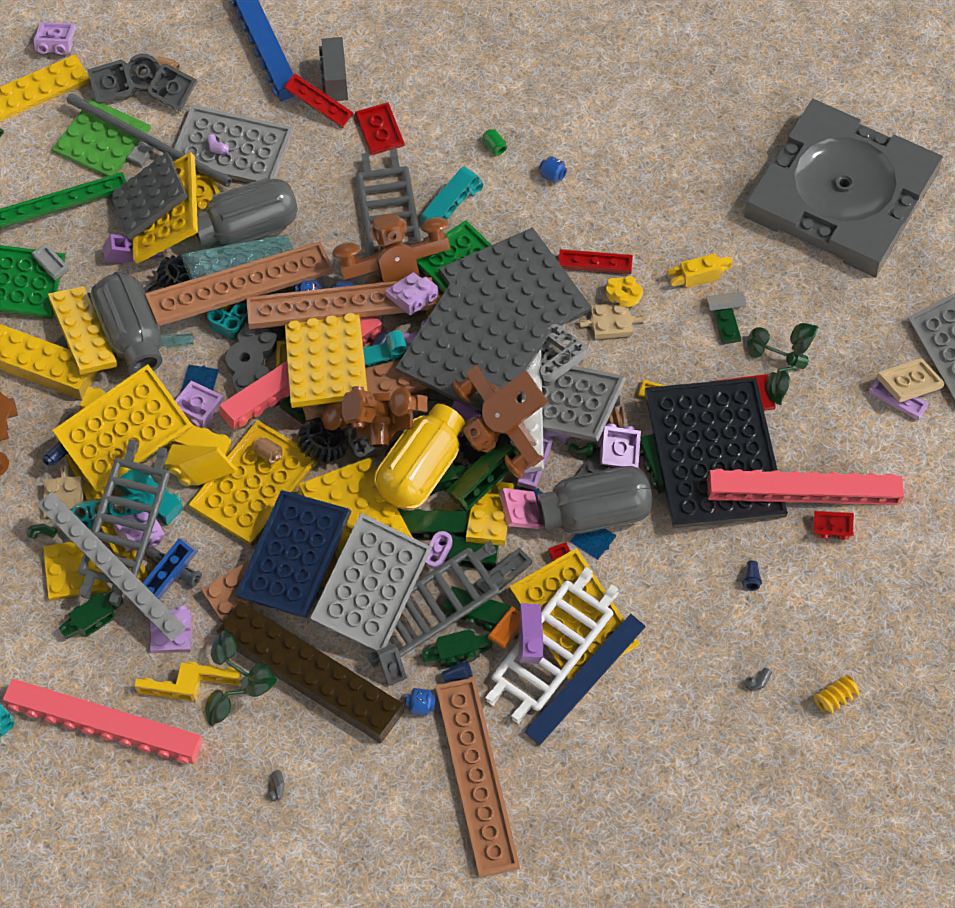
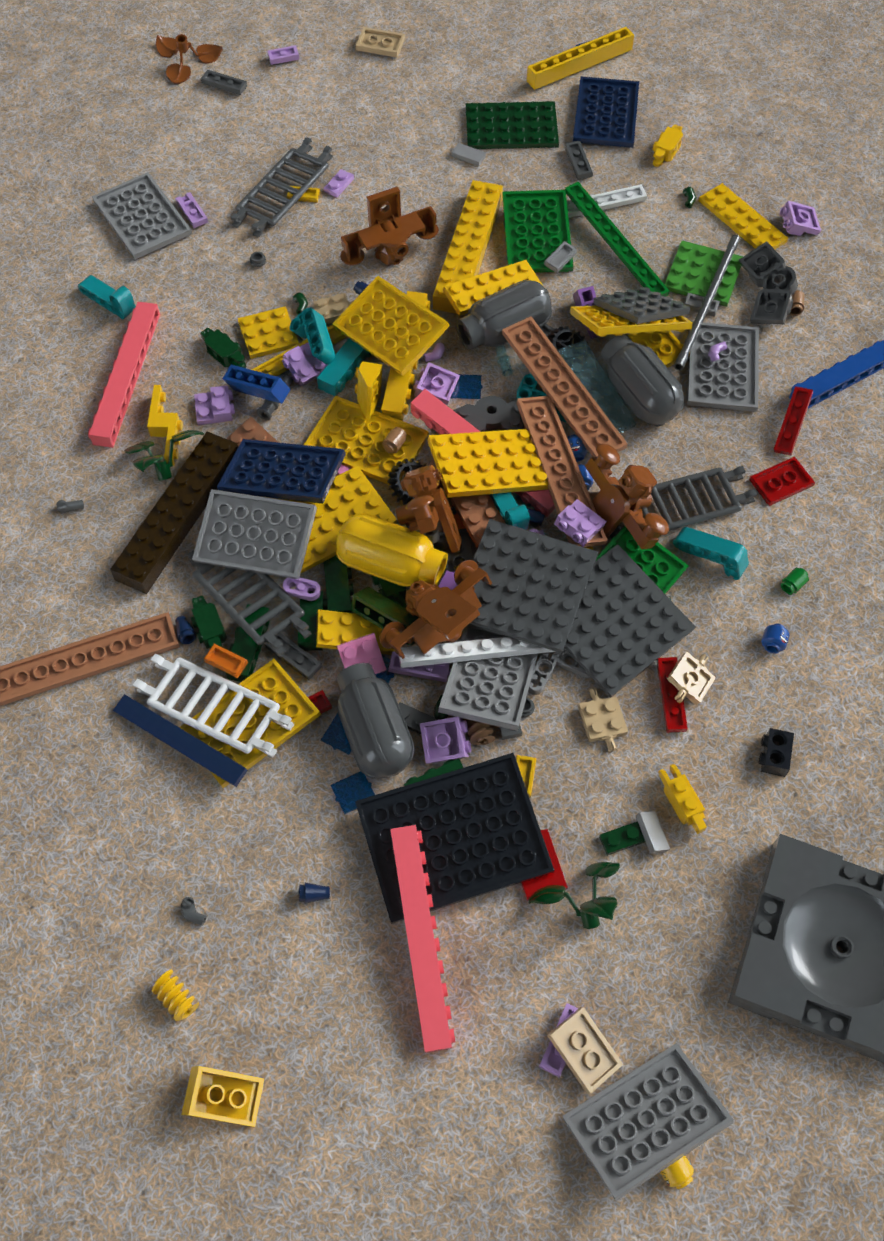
camera: 80 degrees right, 0 degrees up
light grey plate [37,491,186,642] -> none
dark grey bar [78,439,170,607] -> none
dark grey brick [319,37,348,101] -> none
dark grey plate [376,643,407,686] -> none
blue head [405,688,435,716] -> none
medium lavender slope [519,603,543,664] -> none
light grey beam [540,324,587,382] -> none
yellow plate [605,276,643,307] -> none
red bracket [813,511,854,540] -> none
none -> yellow slope [181,1066,264,1127]
none -> clear blue piece [330,771,375,815]
none -> tan plate [667,652,715,705]
none -> black brick [758,728,794,777]

